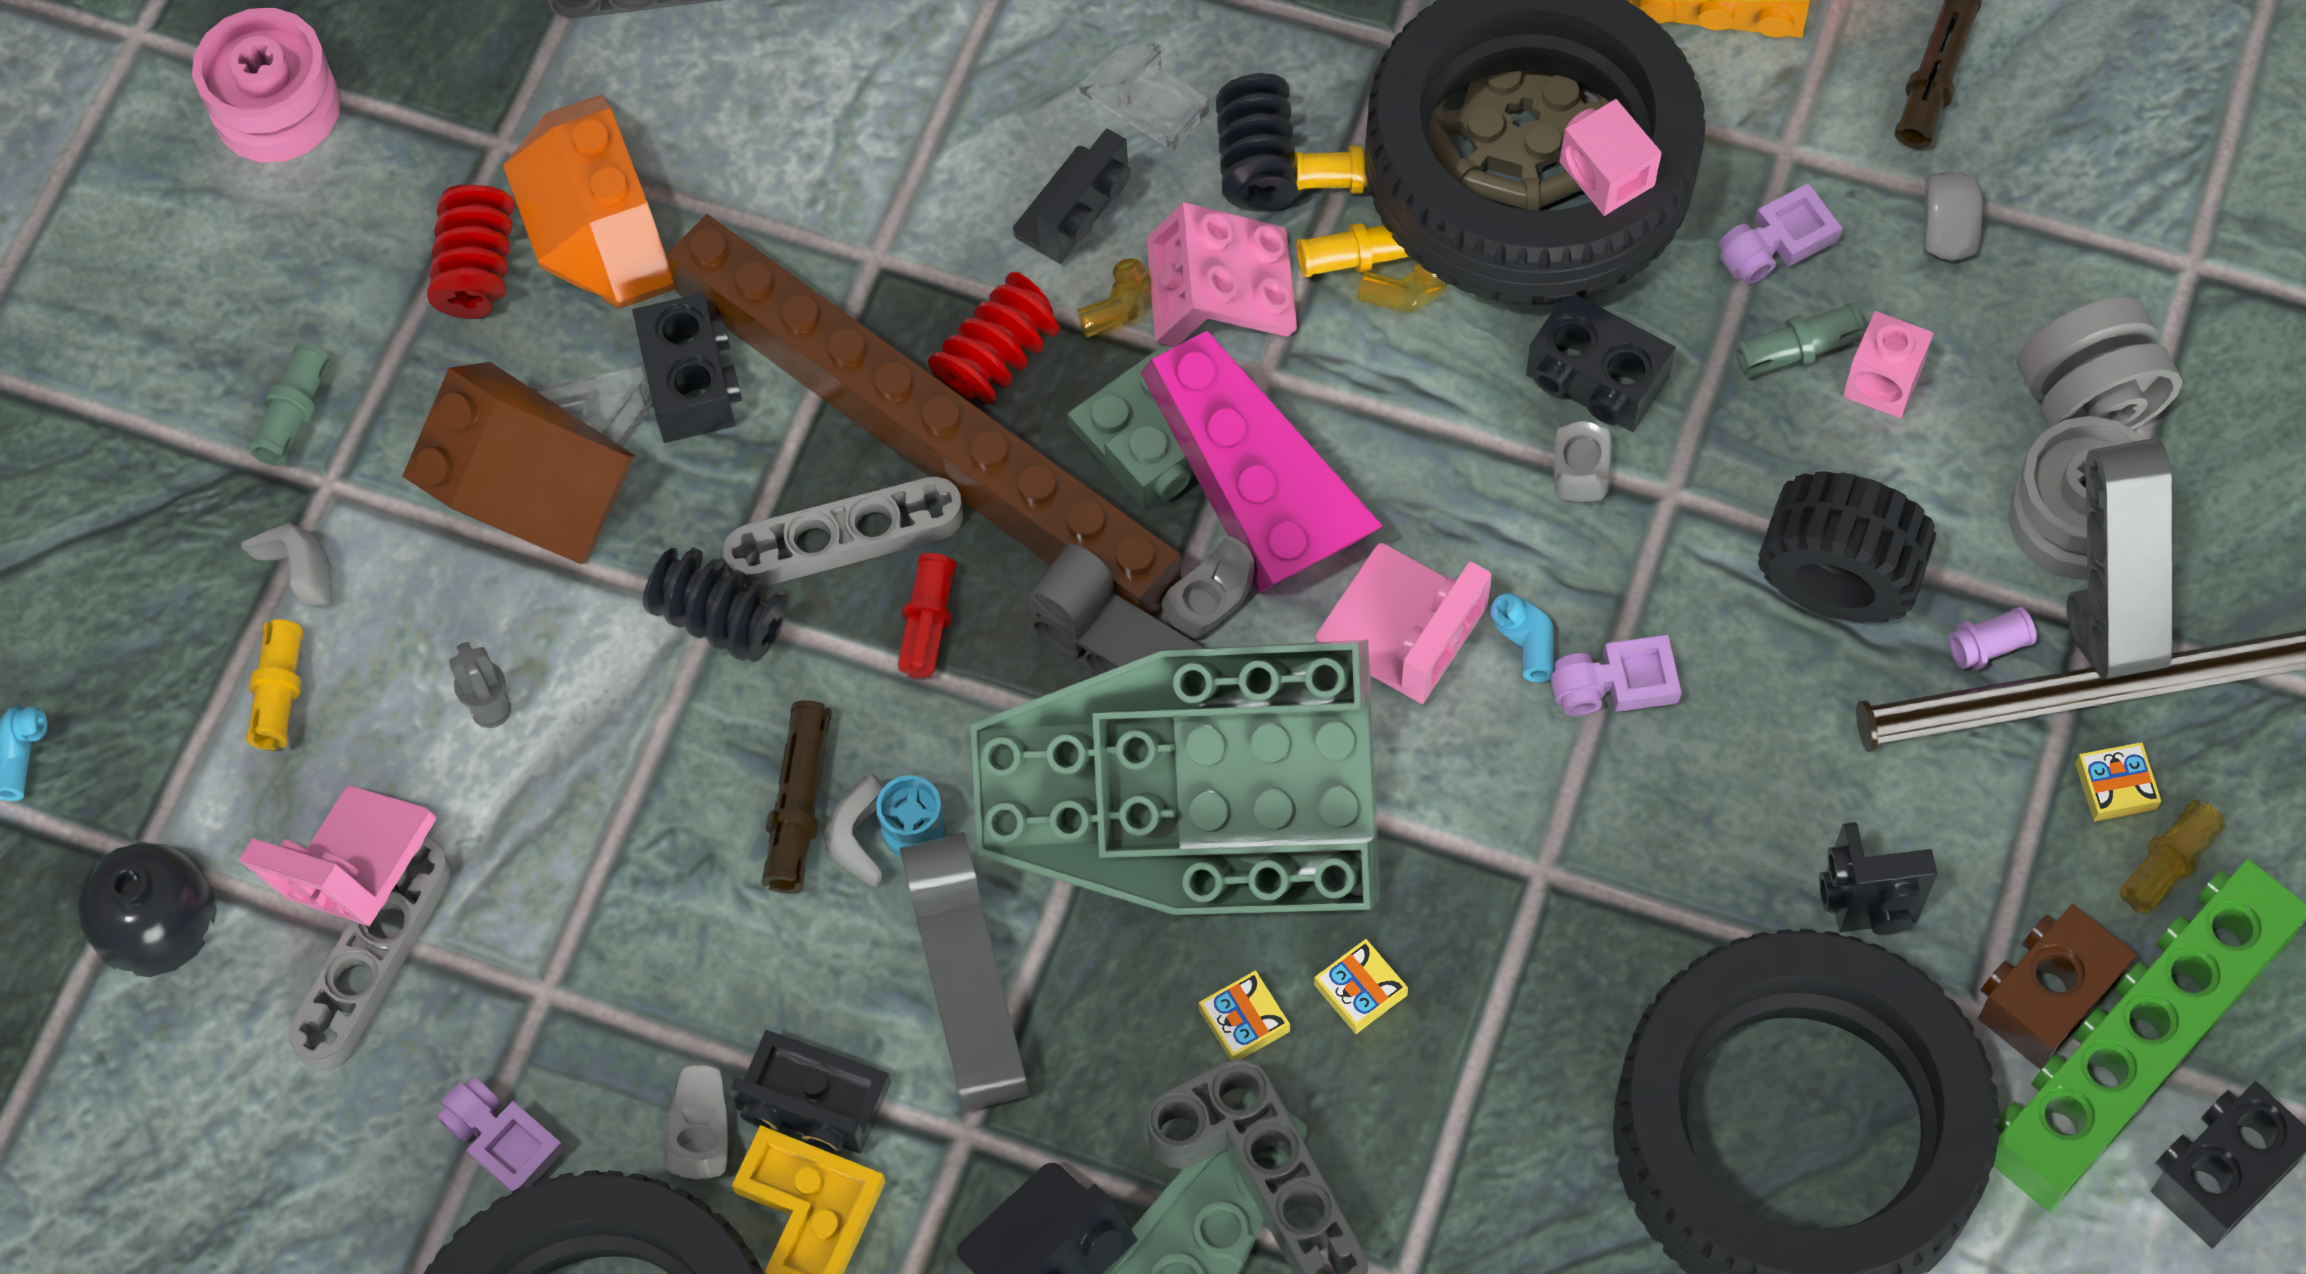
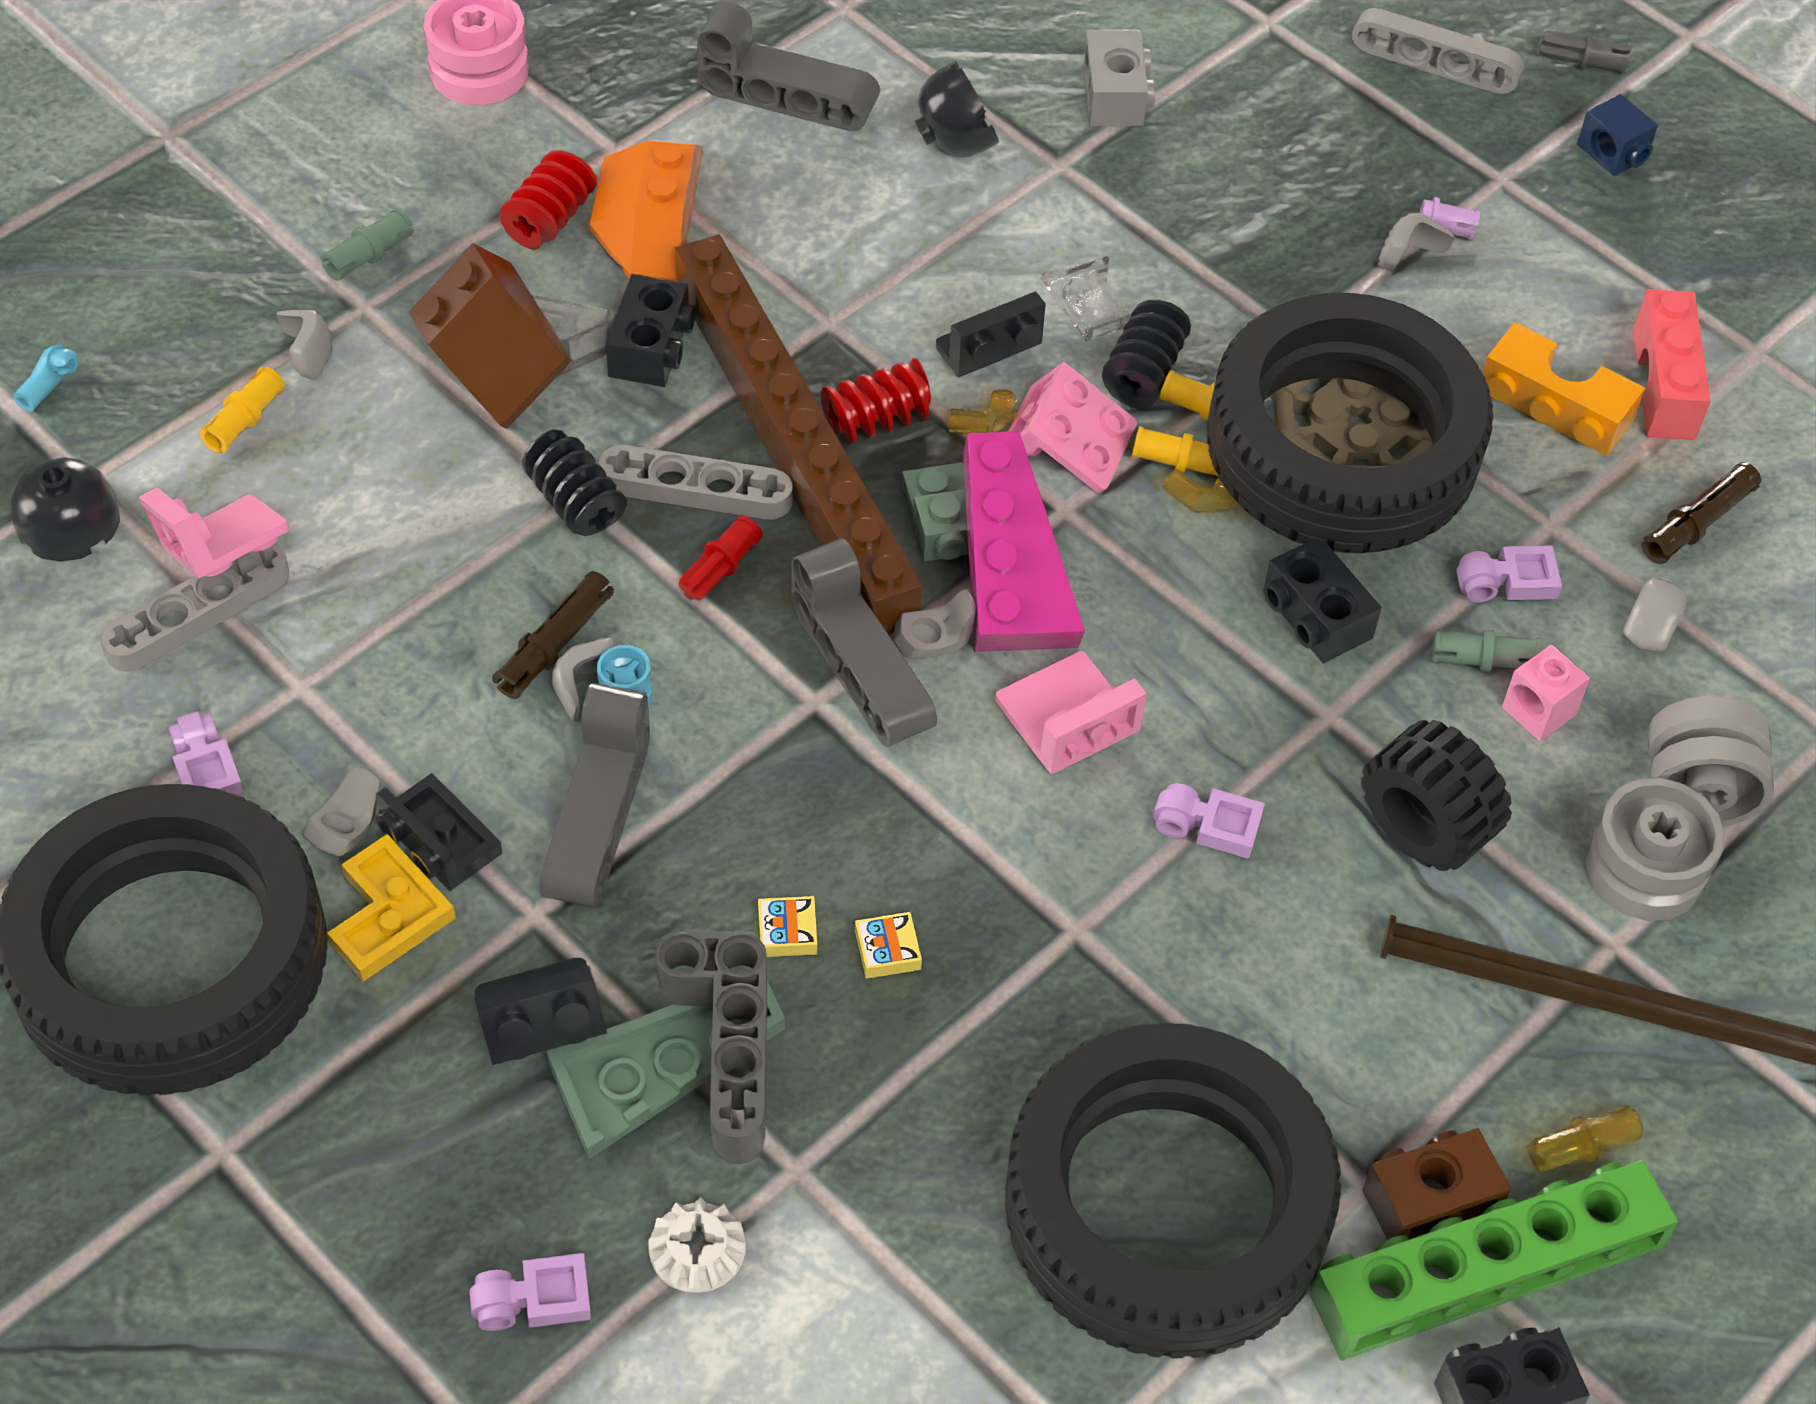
camera: 20 degrees right, 10 degrees down
dark grey axle [449,642,512,728] -> none
sand green wedge [970,639,1380,915] -> none
medium azure arm [1490,593,1555,683] -> none
light grey hair [1554,421,1611,502] -> none
bright pink brick [1559,99,1662,216] -> none
black bracket [1819,822,1938,935] -> none
lavender pin [1948,606,2037,671] -> none
beam [2066,437,2172,680] -> none
tile [2075,742,2161,822] -> none

